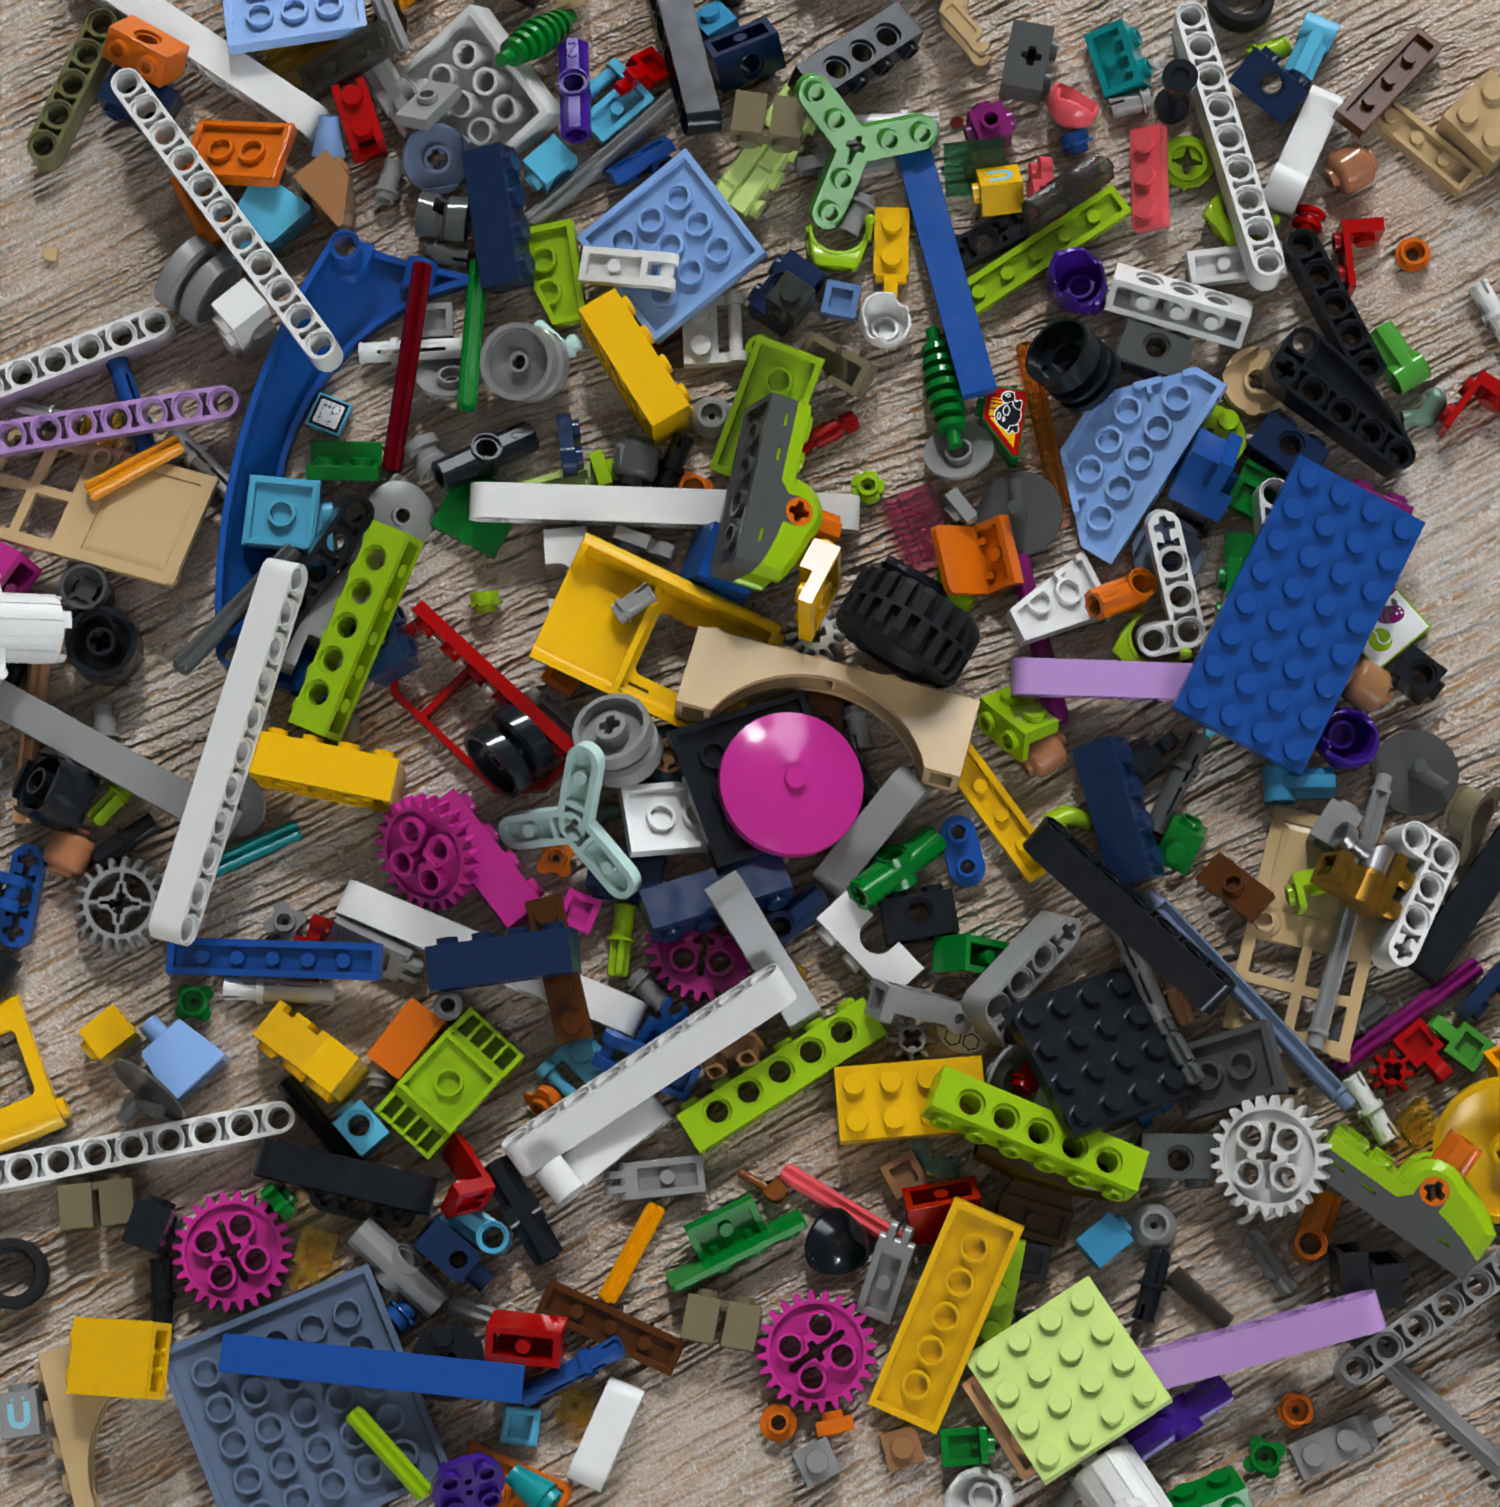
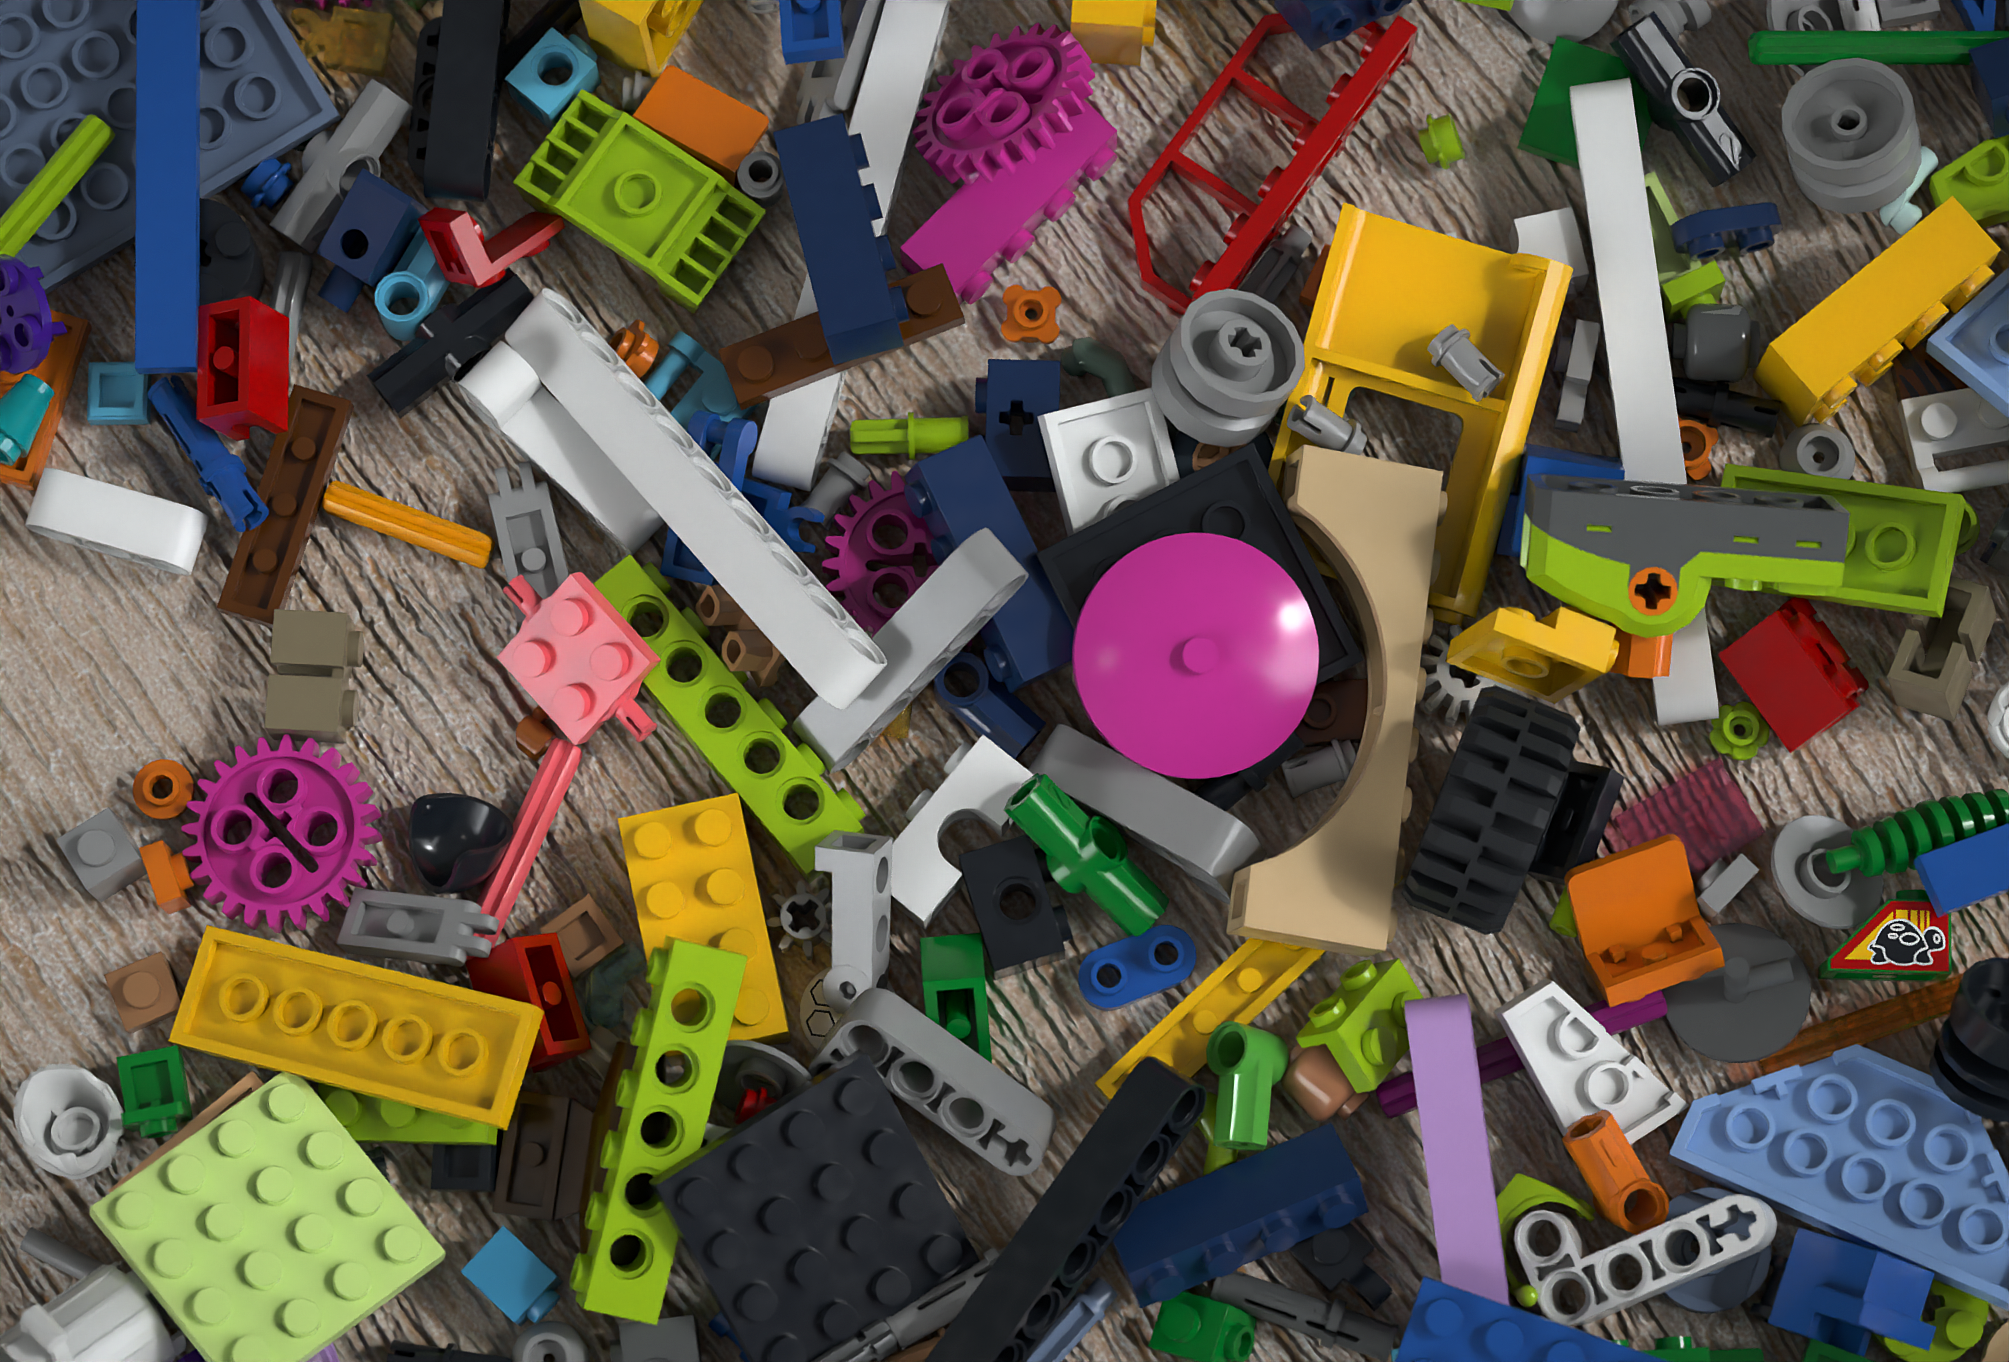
camera: 85 degrees right, 0 degrees up
black wheel [463,703,556,798] -> none
light aqua piece [498,740,642,899] -> none
clear yellow plate [555,1386,597,1428] -> none
dark pink plate [563,887,604,936] -> none
green bracket [665,1193,808,1292] -> none
none -> coral plate [496,572,661,745]
none -> bright green piece [1206,1021,1289,1151]
none -> light grey pin [1287,394,1367,455]
none -> red brick [1718,608,1861,753]

